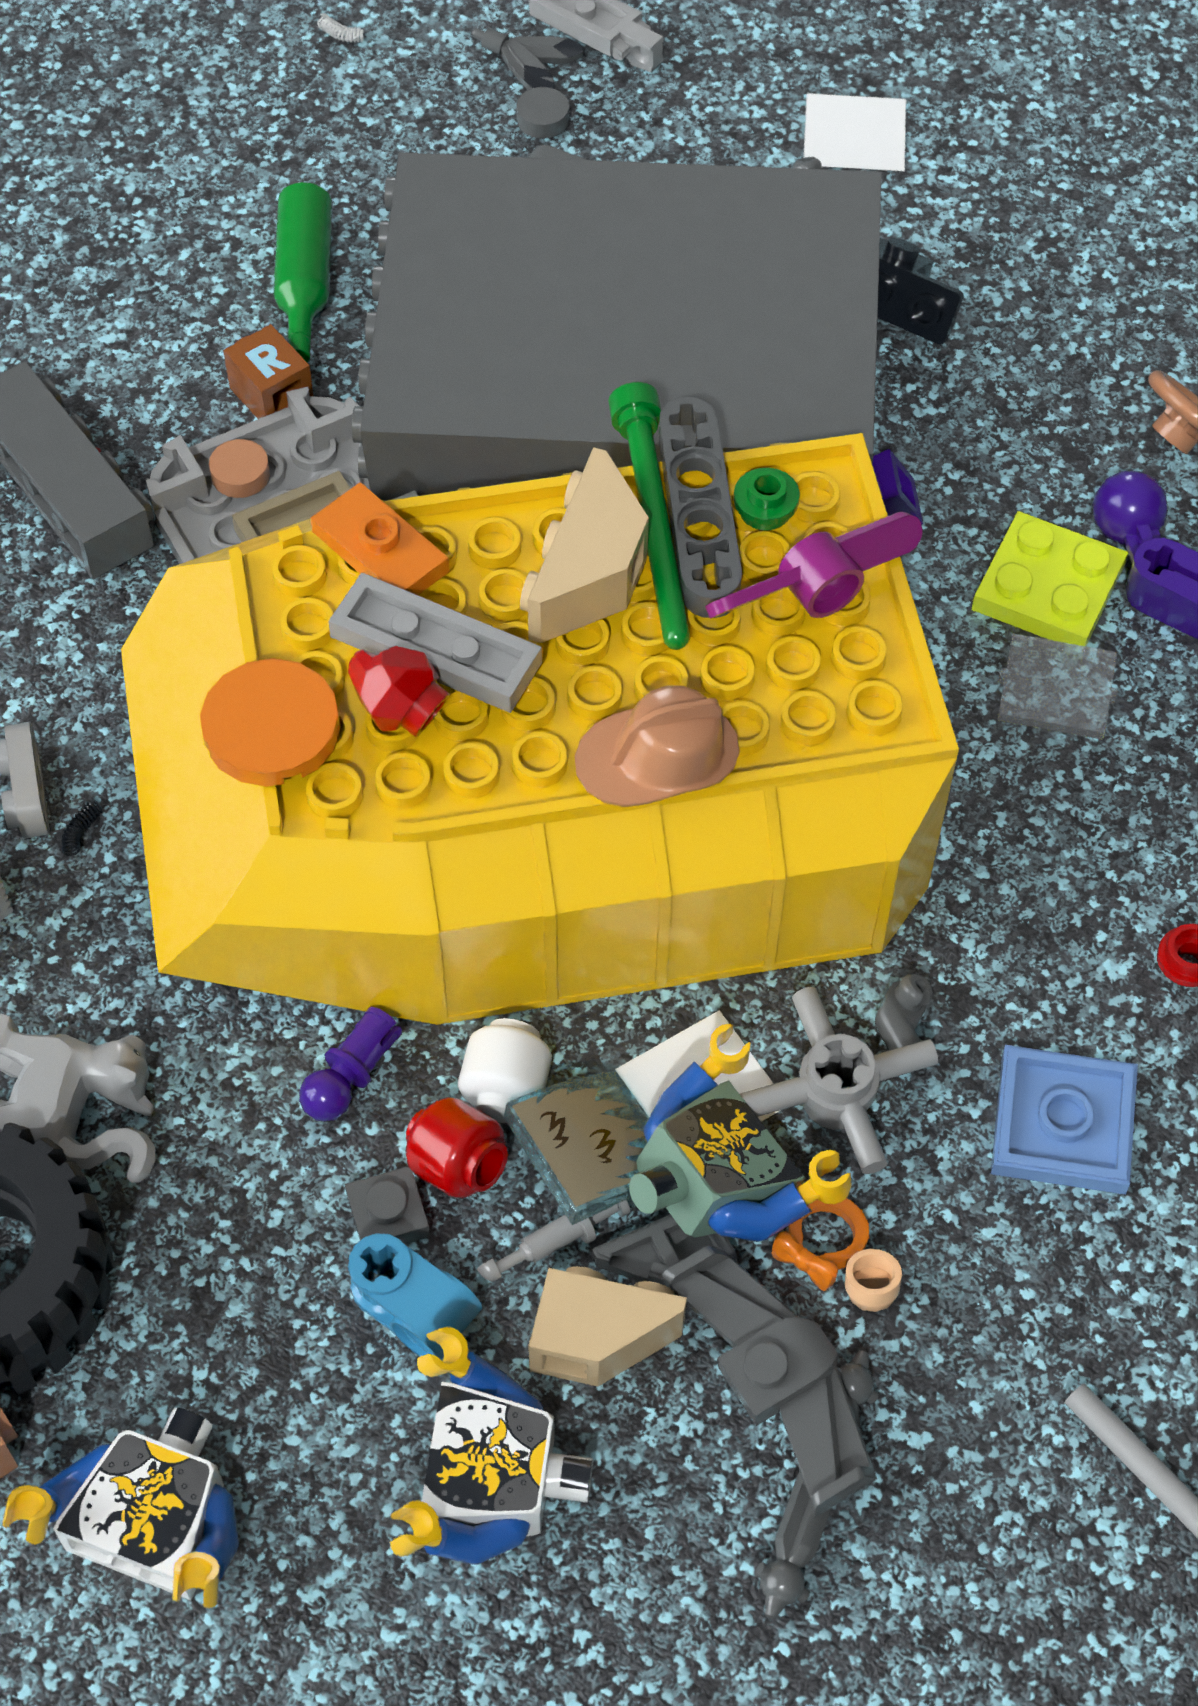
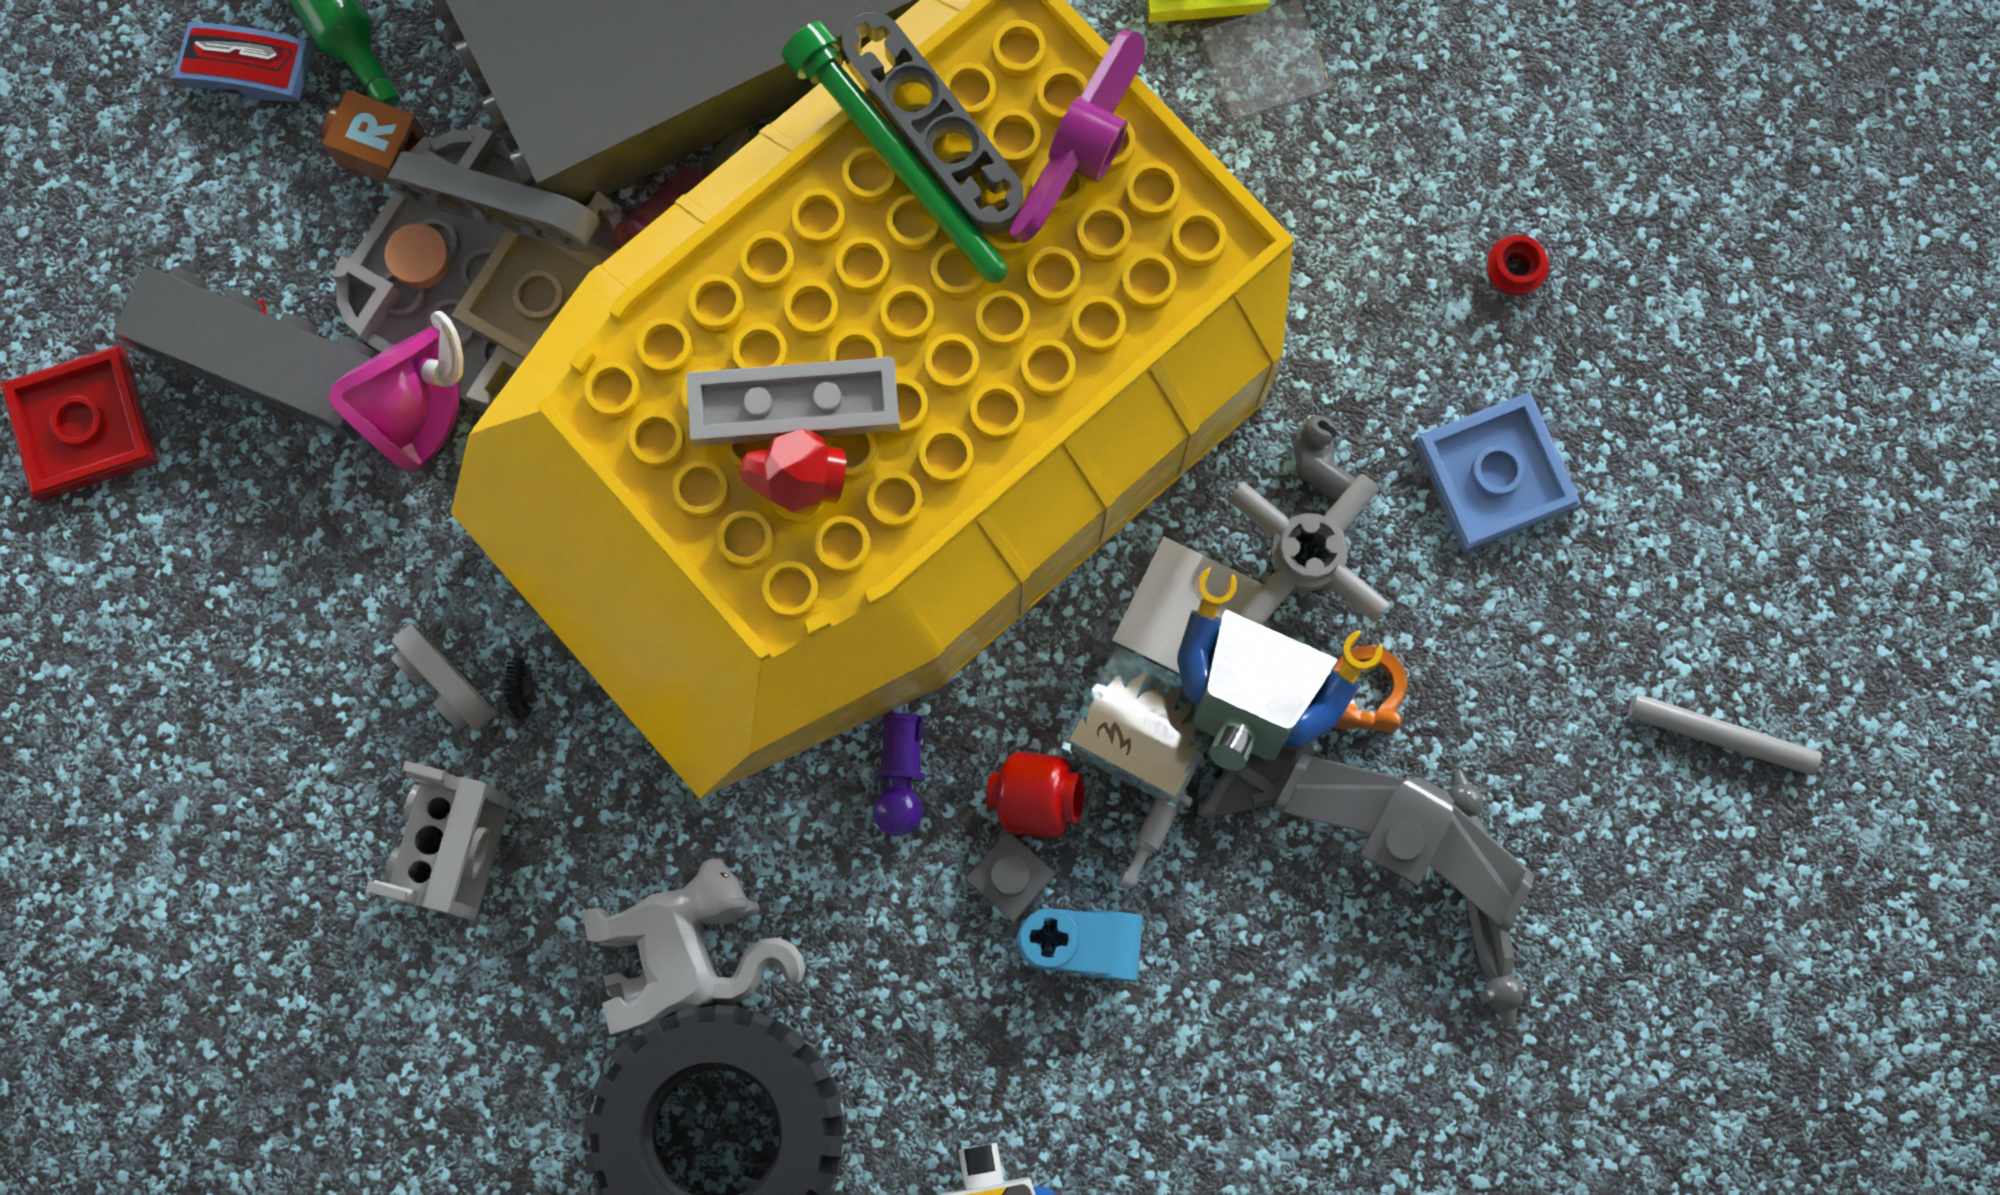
camera: 30 degrees left, 20 degrees up
orange tile [200,658,340,787] -> none
orange plate [310,482,450,595] -> none
torso [390,1327,593,1565] -> none
white head [458,1018,552,1123] -> none
tan slope [520,448,649,643] -> none
tan slope [529,1266,687,1386] -> none
nougat piece [575,686,740,807] -> none
green plate [734,468,800,530] -> none
light nougat hinge [845,1249,902,1312] -> none
none -> slope [173,22,314,101]
none -> dark pink hat [329,311,464,474]
none -> dark grey beam [386,151,600,252]

